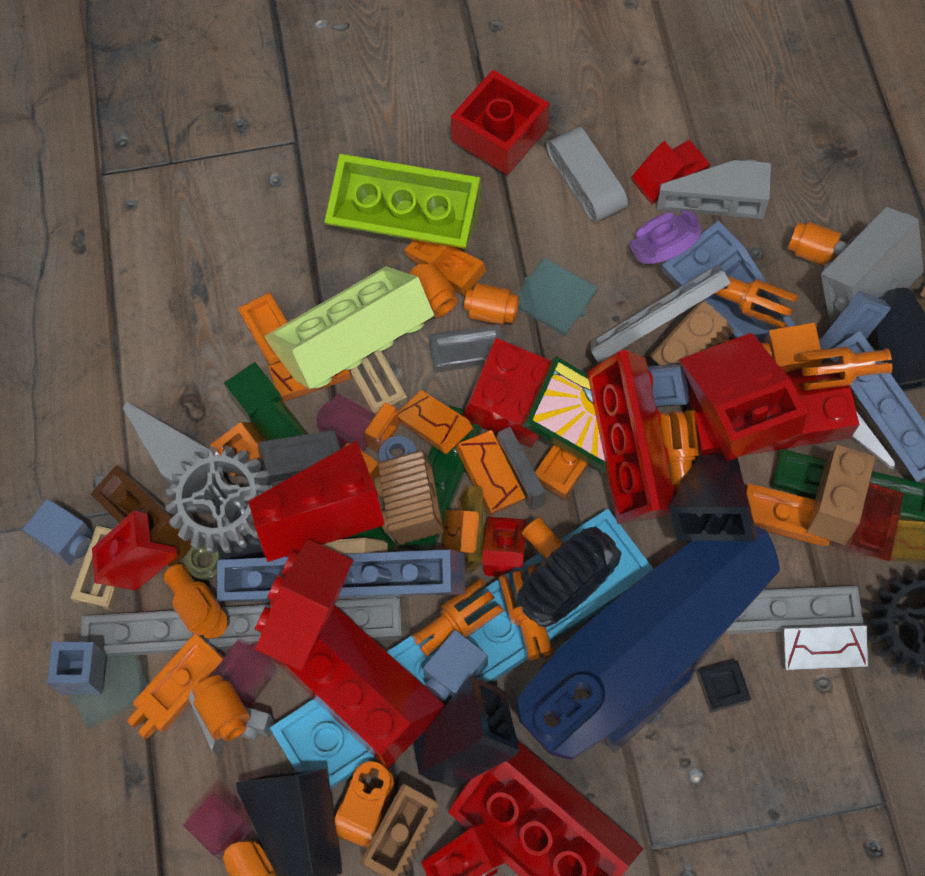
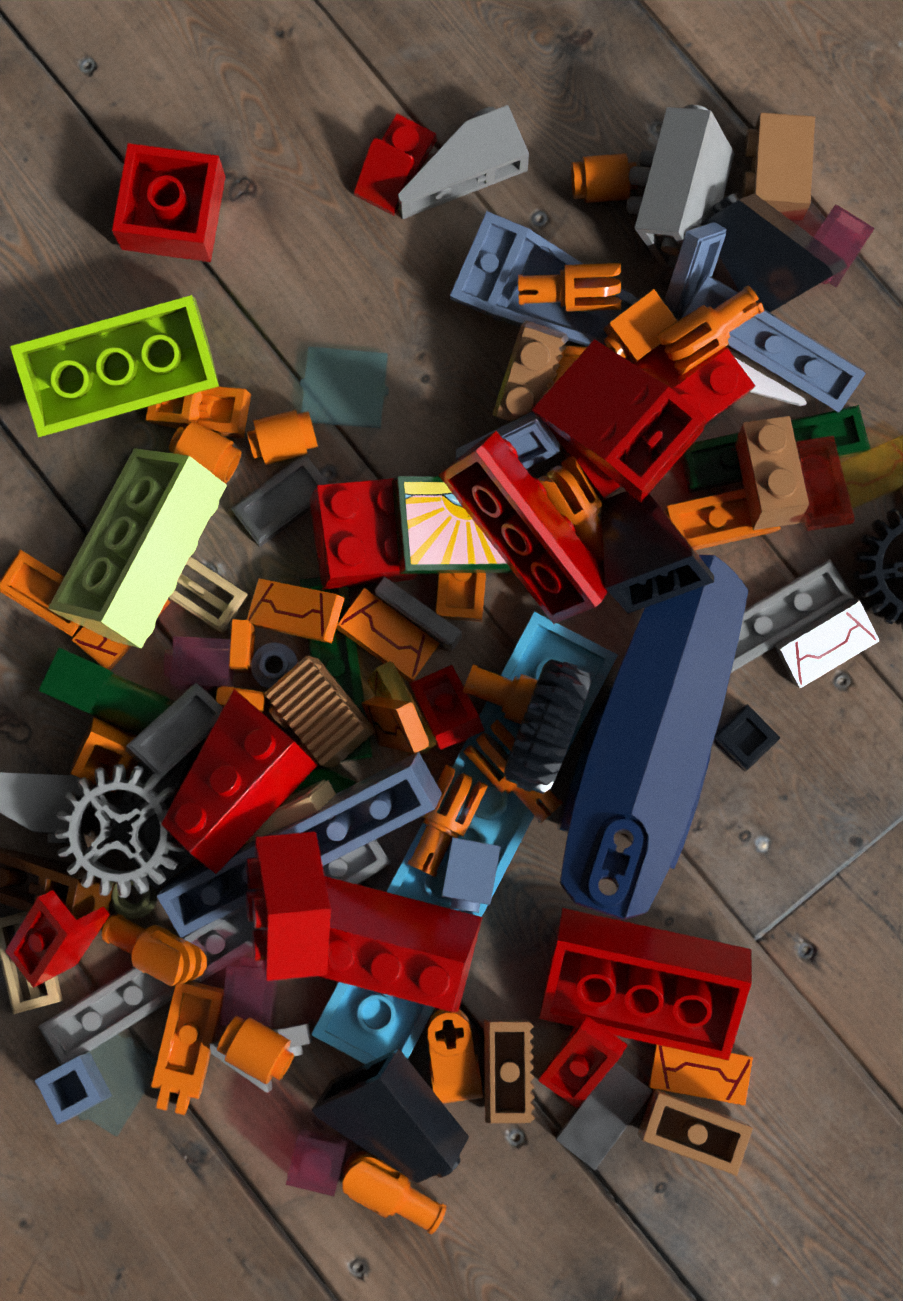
camera: 30 degrees left, 15 degrees up
black slope [414,676,520,788] -> none
light grey beam [547,127,628,223] -> none
light grey tile [590,264,731,363] -> none
medium lavender plate [630,210,703,264] -> none

